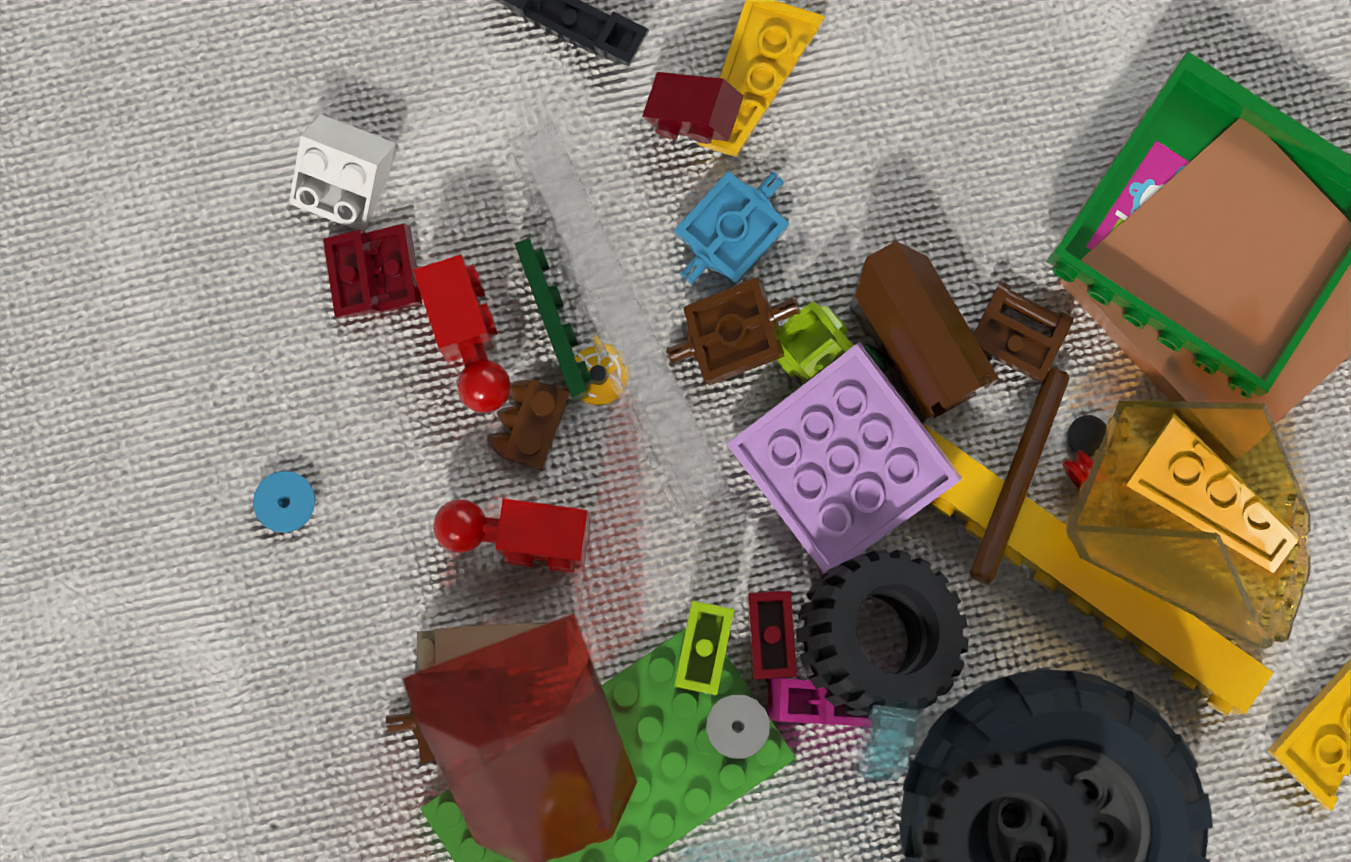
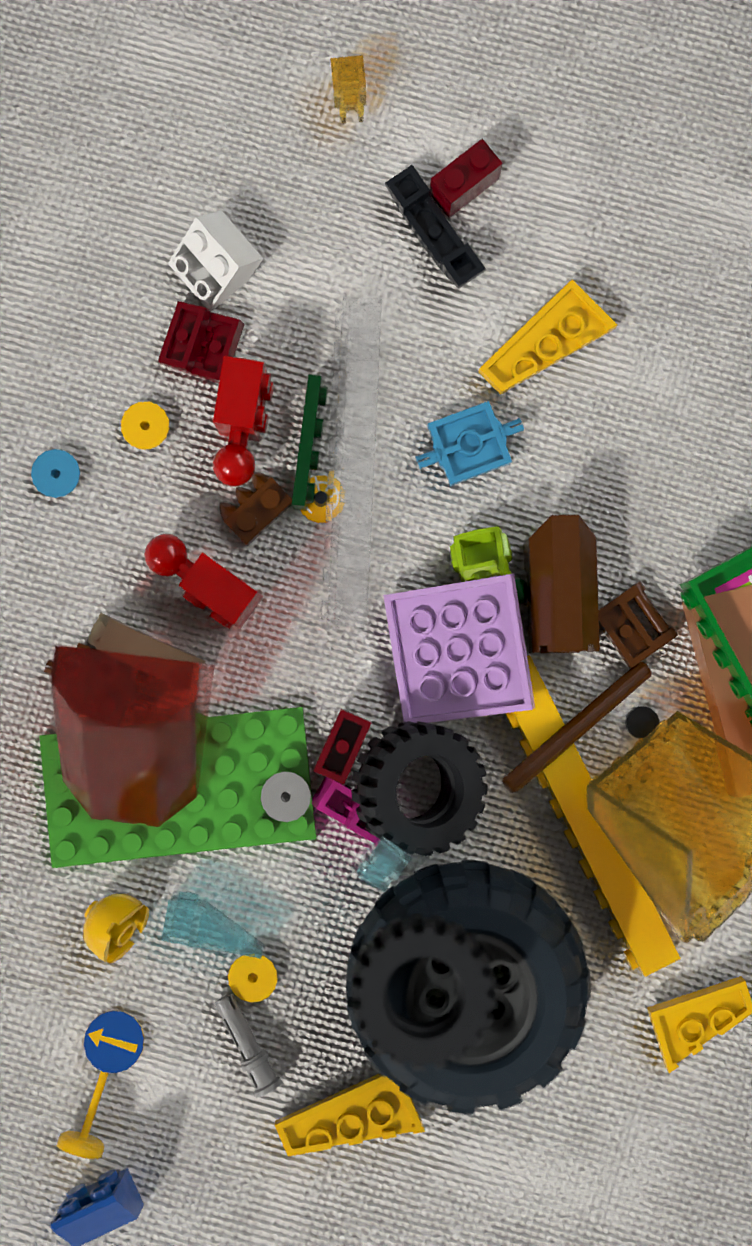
camera: 25 degrees right, 5 degrees up
dark red brick [642,72,744,144] -> none
reddish brown plate [666,277,801,385] -> none
lime brick [674,601,734,695] -> none
red bush [1062,450,1103,493] -> none
yellow wing [1126,412,1298,573] -> none
none -> yellow piece [121,401,169,450]

